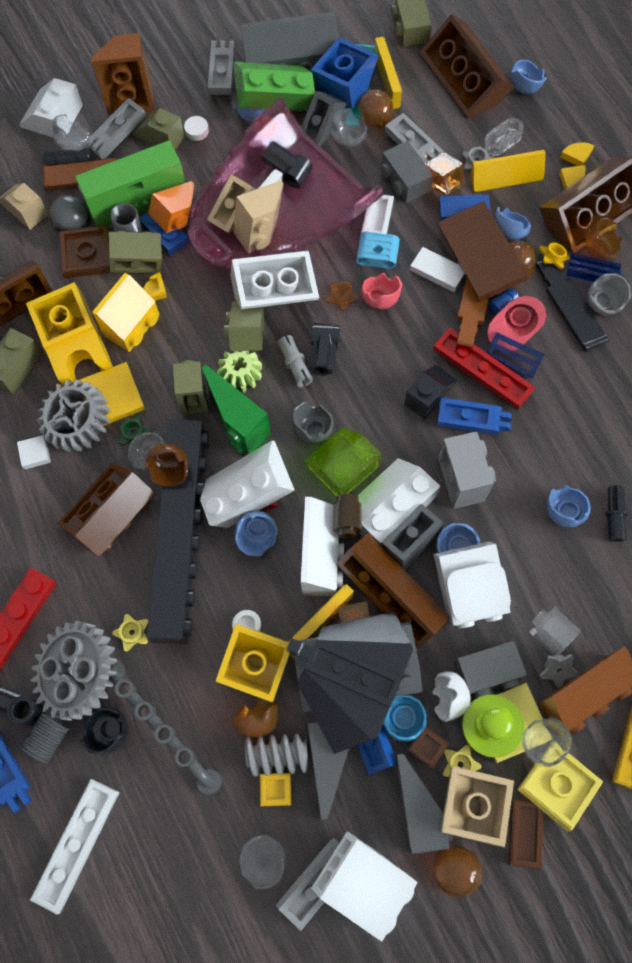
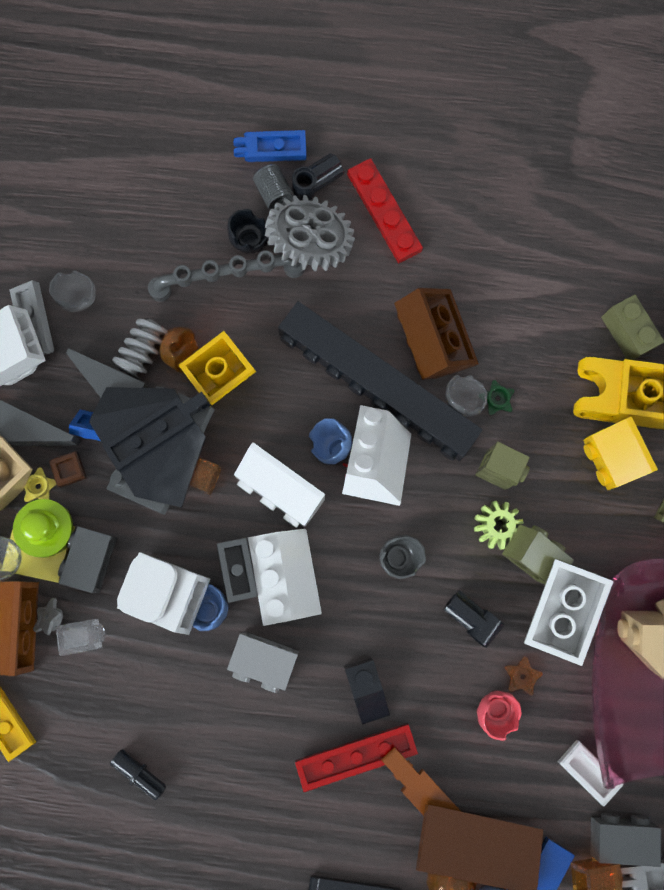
camera: 115 degrees right, 10 degrees up
white tile [17,435,51,469] -> none
white tile [30,779,119,915] -> none
light grey gear [37,379,111,452] -> none
yellow tile [80,362,145,426] -> none
light yellow plate [112,614,148,651] -> none
yellow tile [142,272,167,301] -> none
reddish brown hair [145,443,188,487] -> none
green slope [202,364,271,455] -> none
white tile [232,610,262,632] -> none
yellow tile [260,773,291,806] -> none
light grey pin [278,335,313,387] -> none
yellow tile [288,584,354,659] -> none
clear neon green slope [304,427,382,496] -> none
dark brown brick [333,494,362,538] -> none
reddish brown brick [336,533,450,649] -> none
medium azure piece [356,232,400,269] -> none
dark azure hair [383,695,427,742] -> none
white tile [410,247,465,292] -> none
white hair [432,671,471,722] -> none
blue hinge [437,397,512,435] -> none
clear blue tile [486,332,545,379] -> none
coral piece [487,296,546,352] -> none
blue piece [488,288,519,316] -> none
medium blue hair [546,485,591,527] -> none

